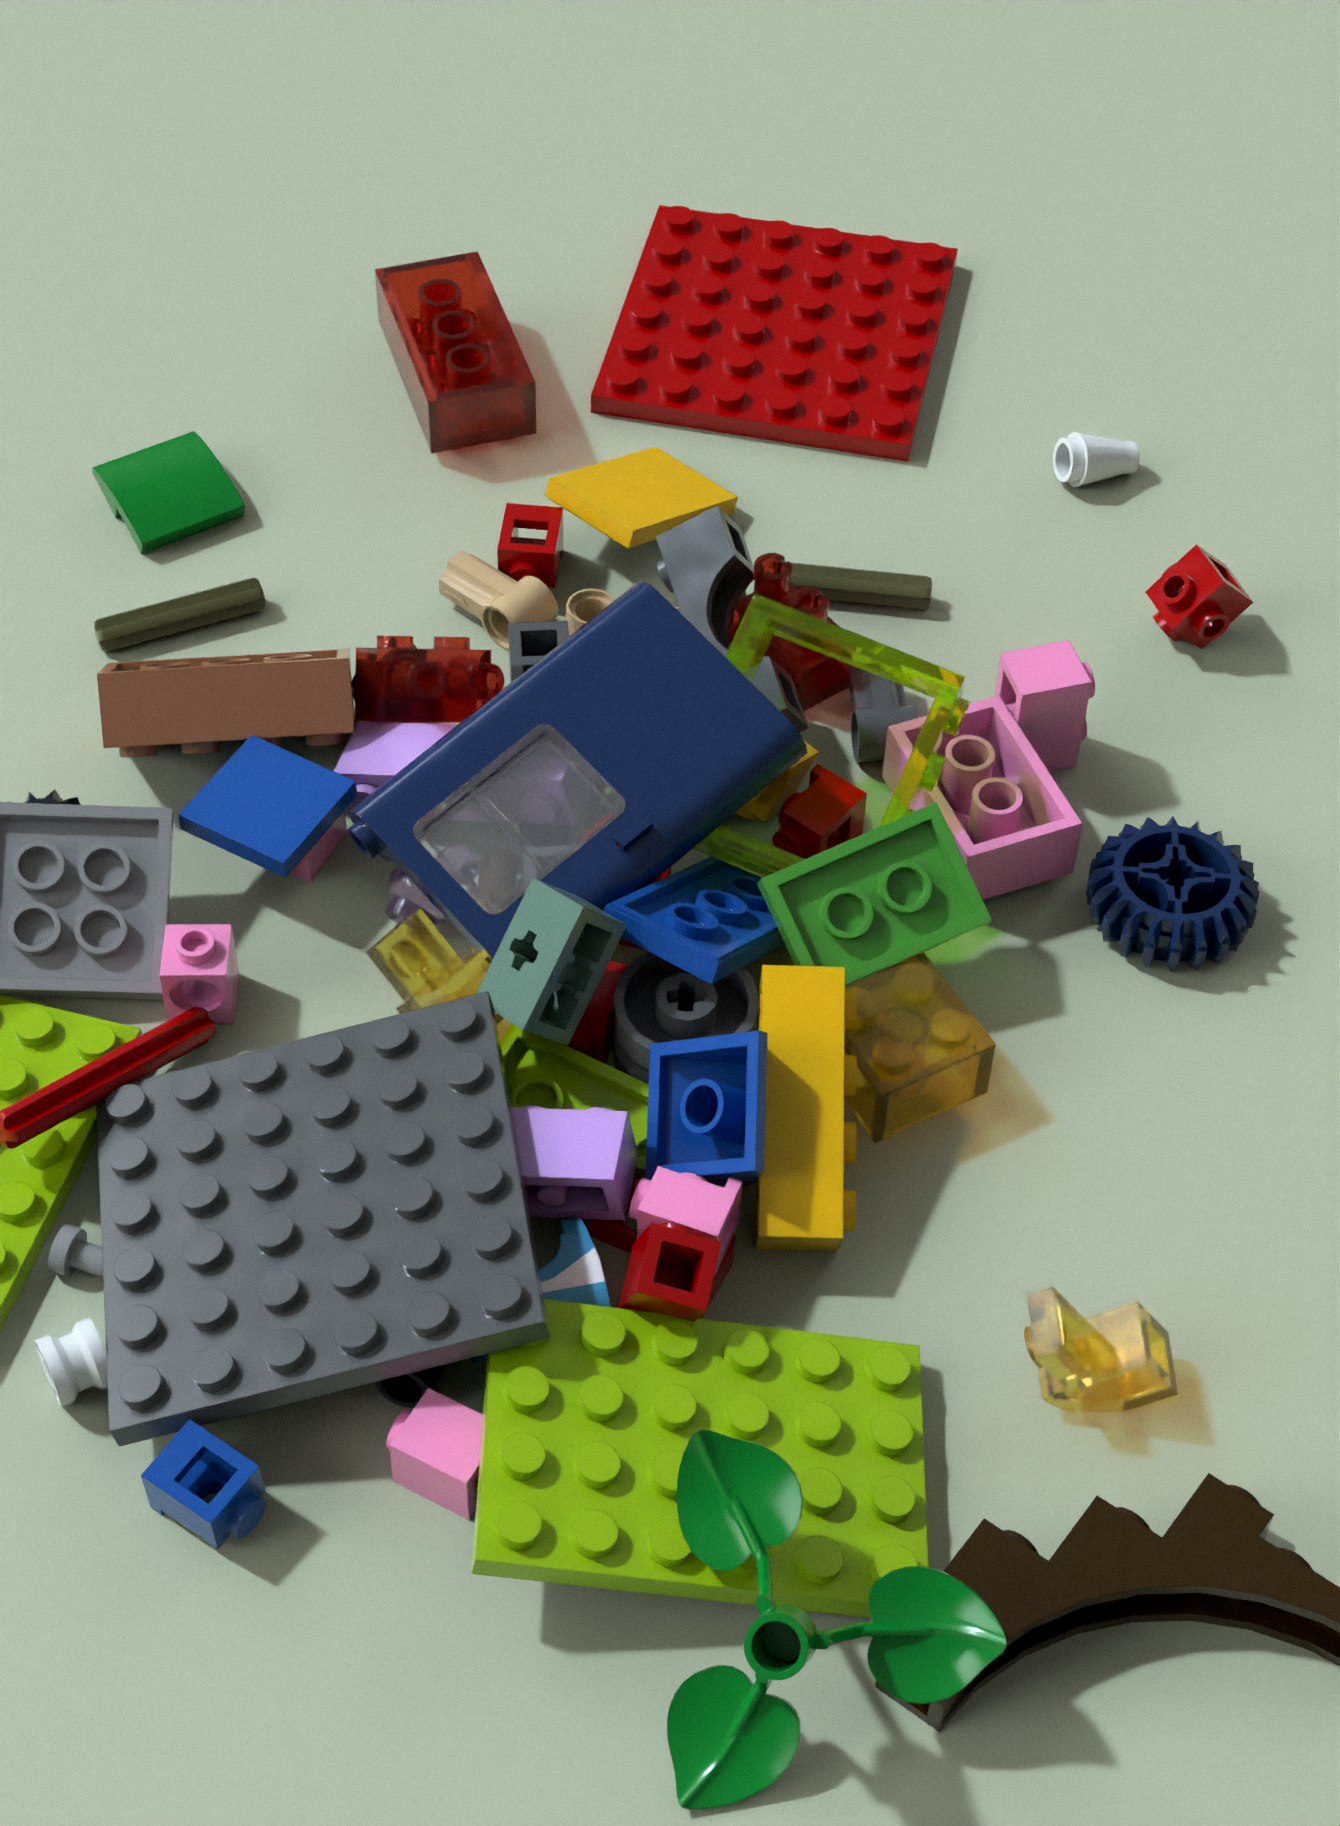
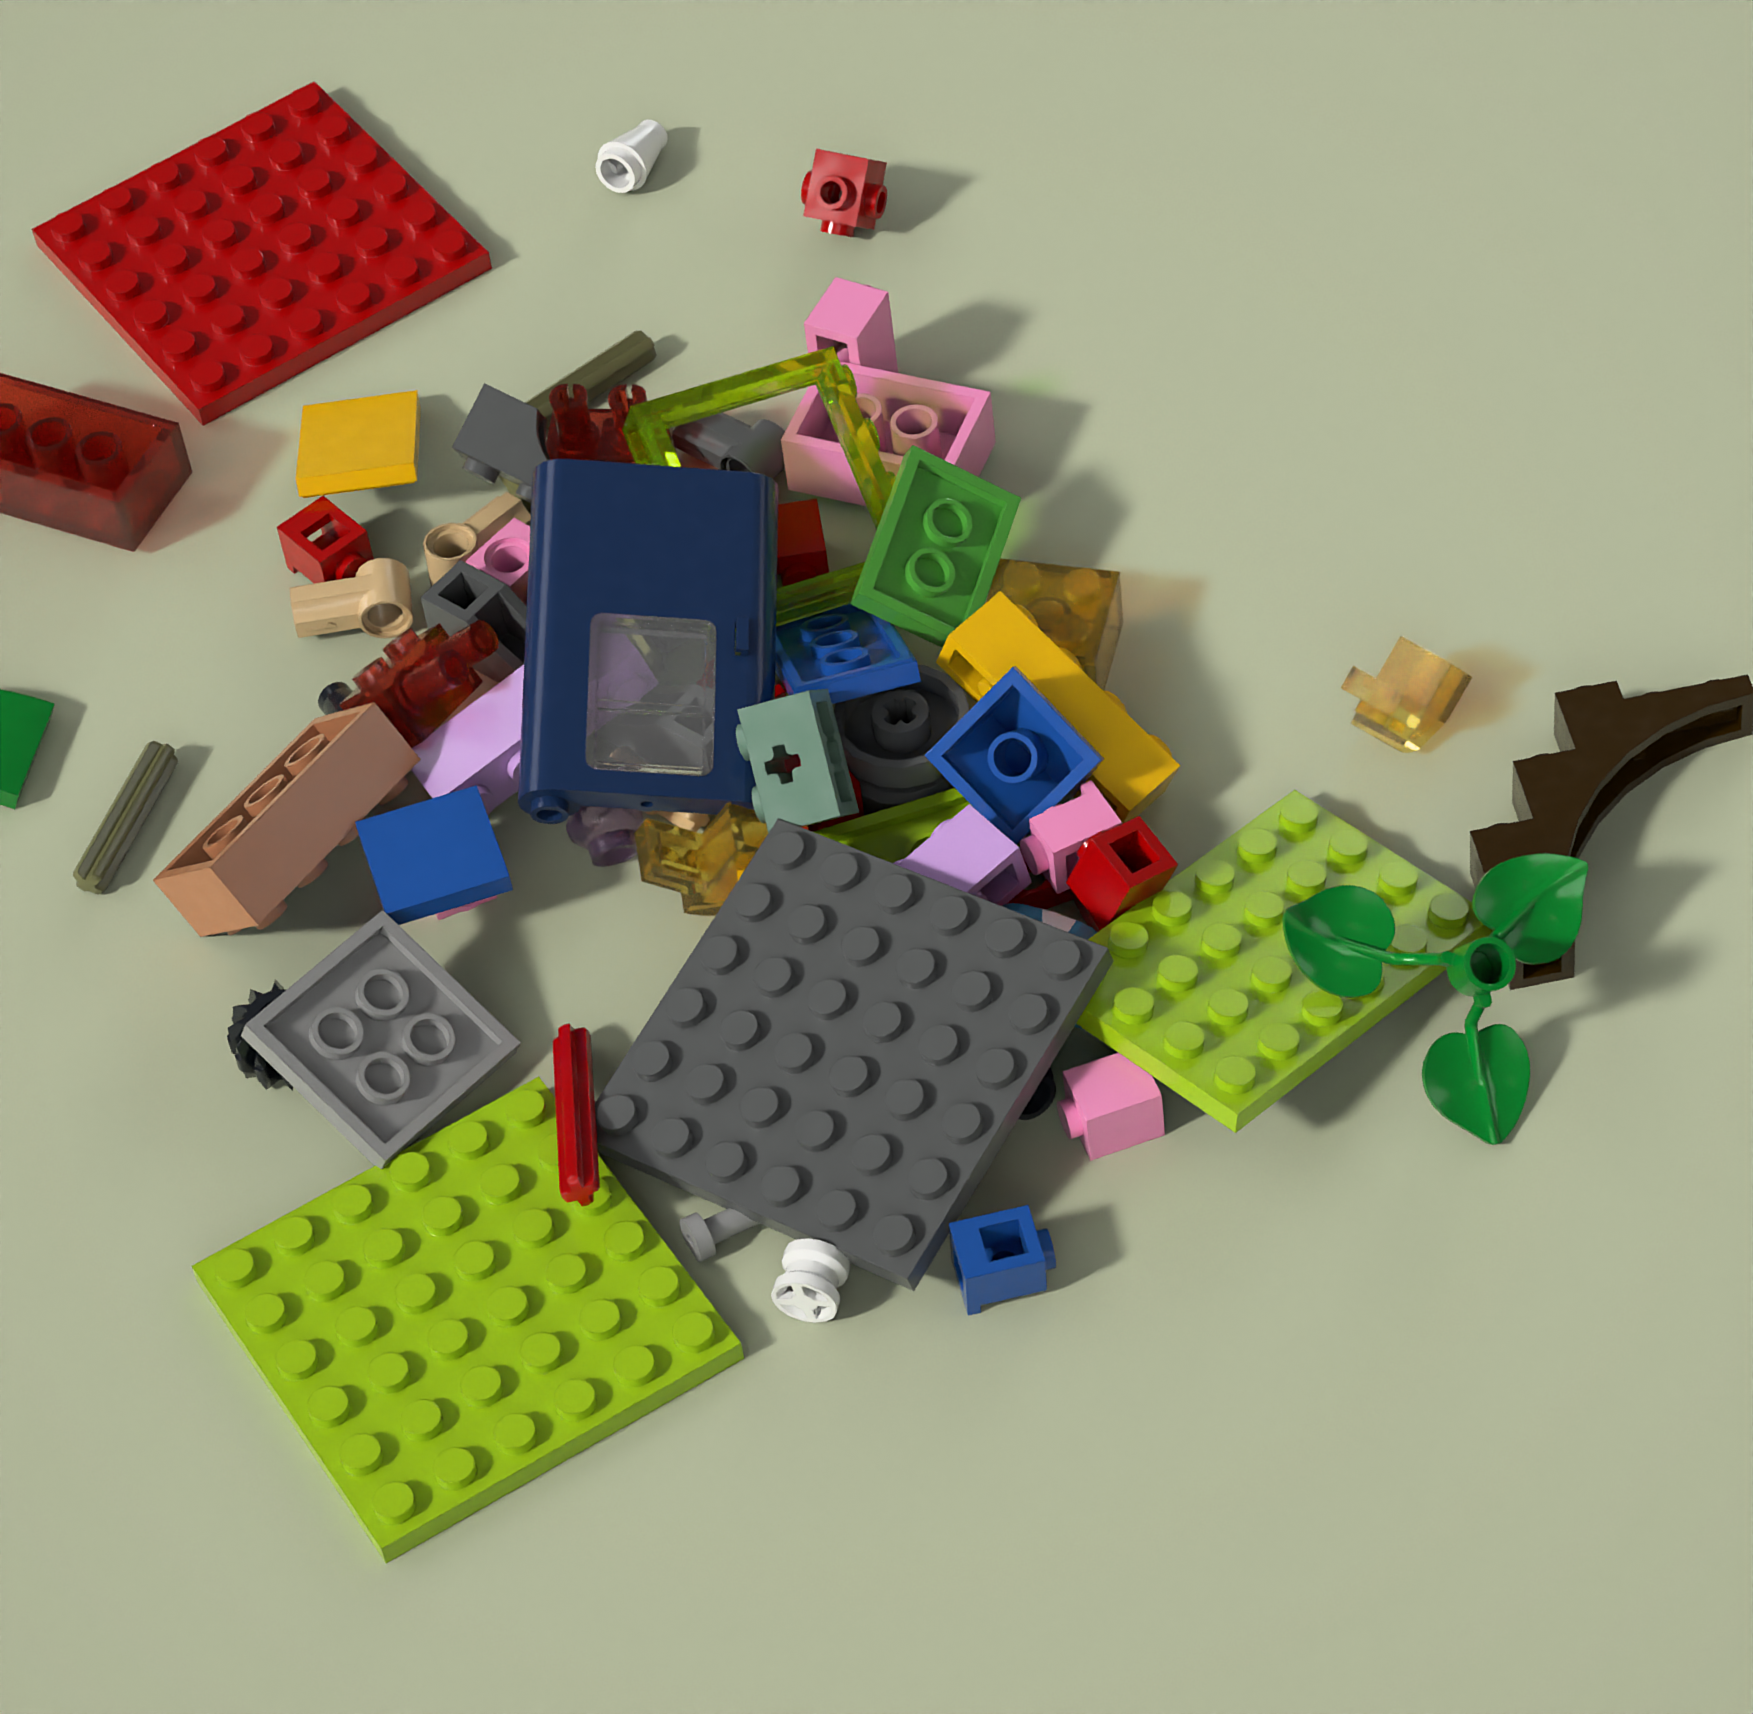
camera: 40 degrees left, 0 degrees up
bright pink brick [159,924,239,1024] -> none
dark blue gear [1085,816,1259,972] -> none

